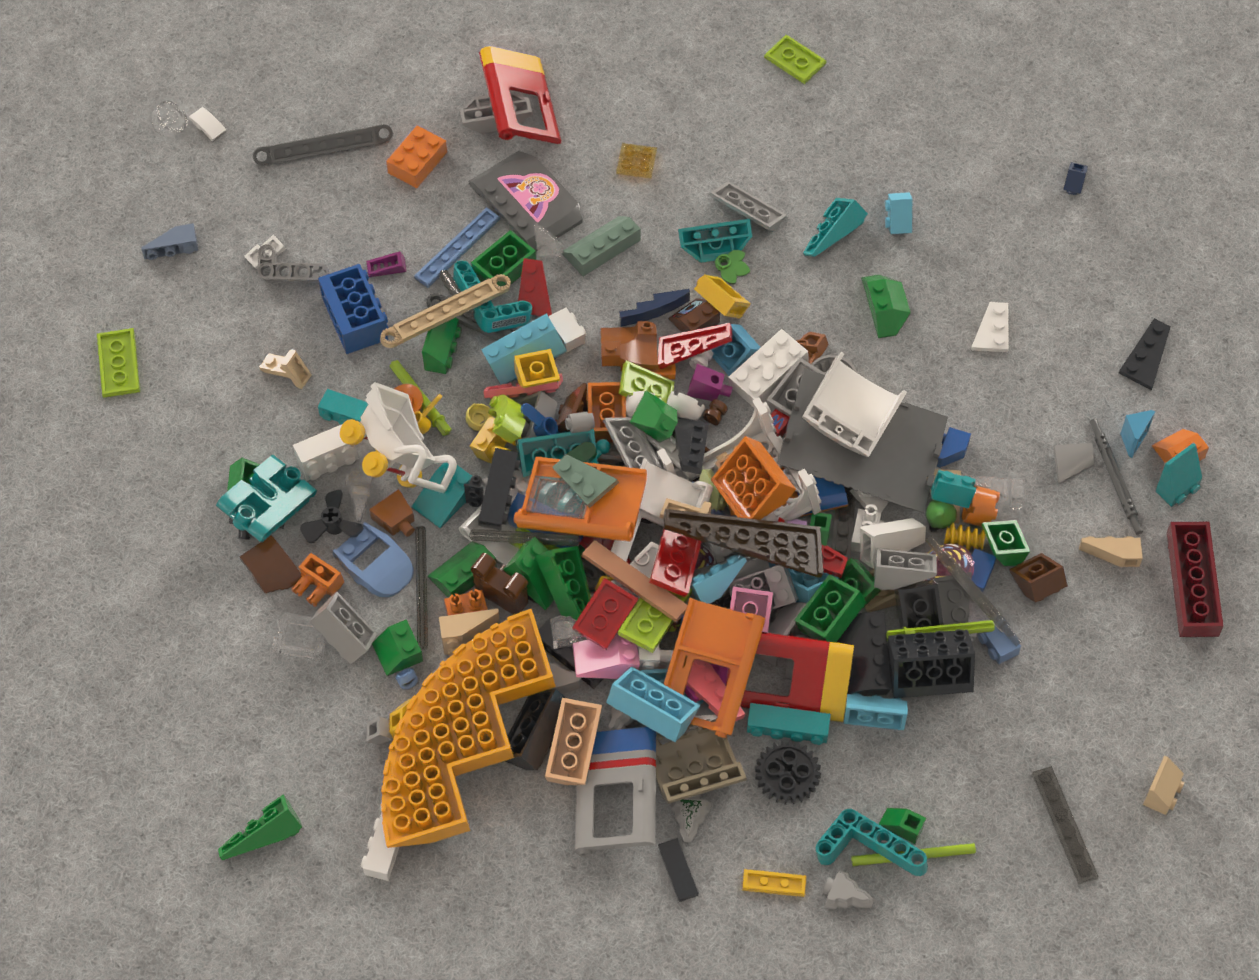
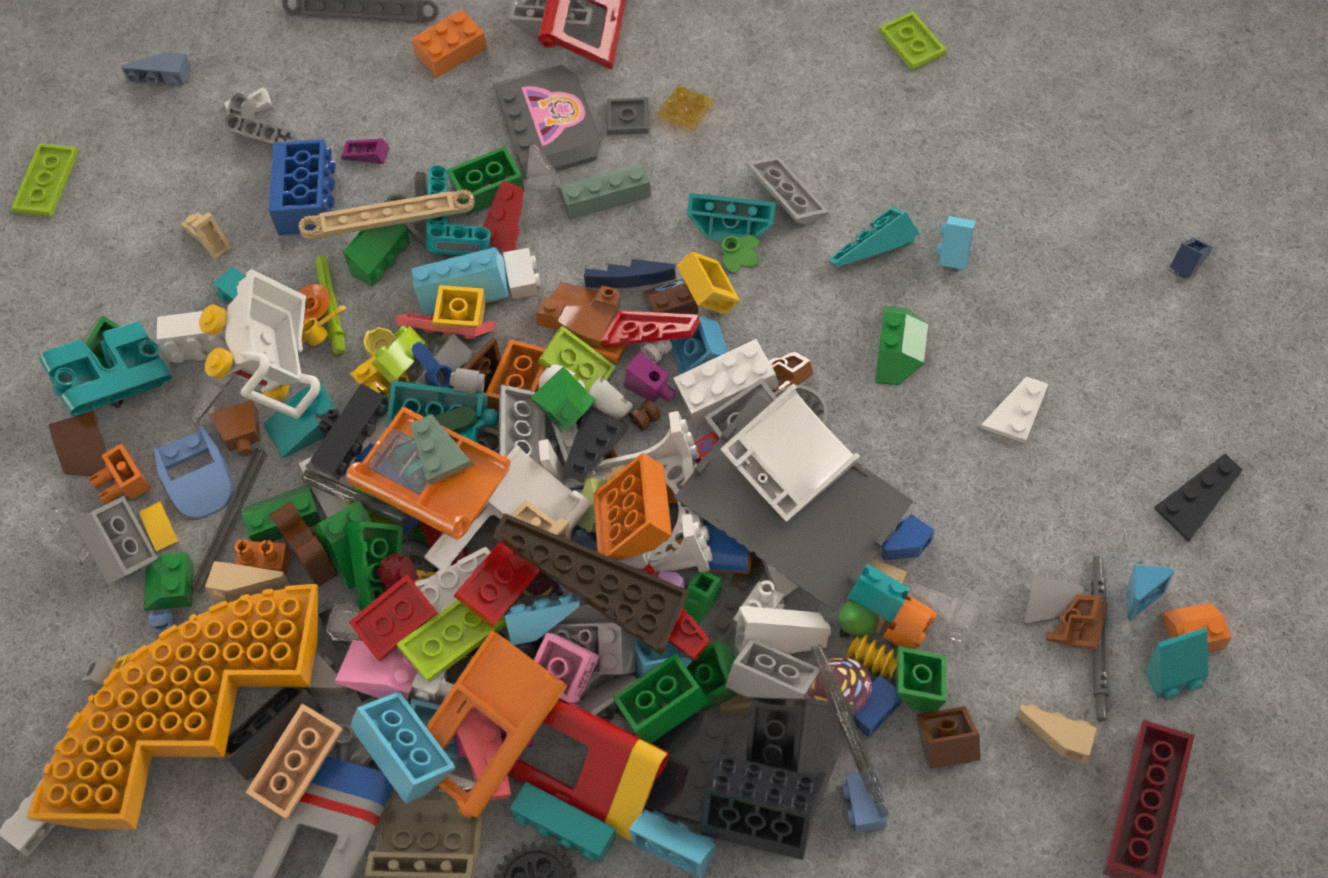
camera: 25 degrees right, 0 degrees up
black piece [300,489,364,544] -> none
medium blue tile [414,207,500,288] -> none
nougat tile [582,540,687,623] -> none
lime axle [886,620,995,641] -> none
none -> yellow slope [139,501,179,552]
none -> dark red brick [376,553,419,591]
none -> dark grey tile [607,97,649,135]
none -> dark orange slope [1045,595,1108,650]

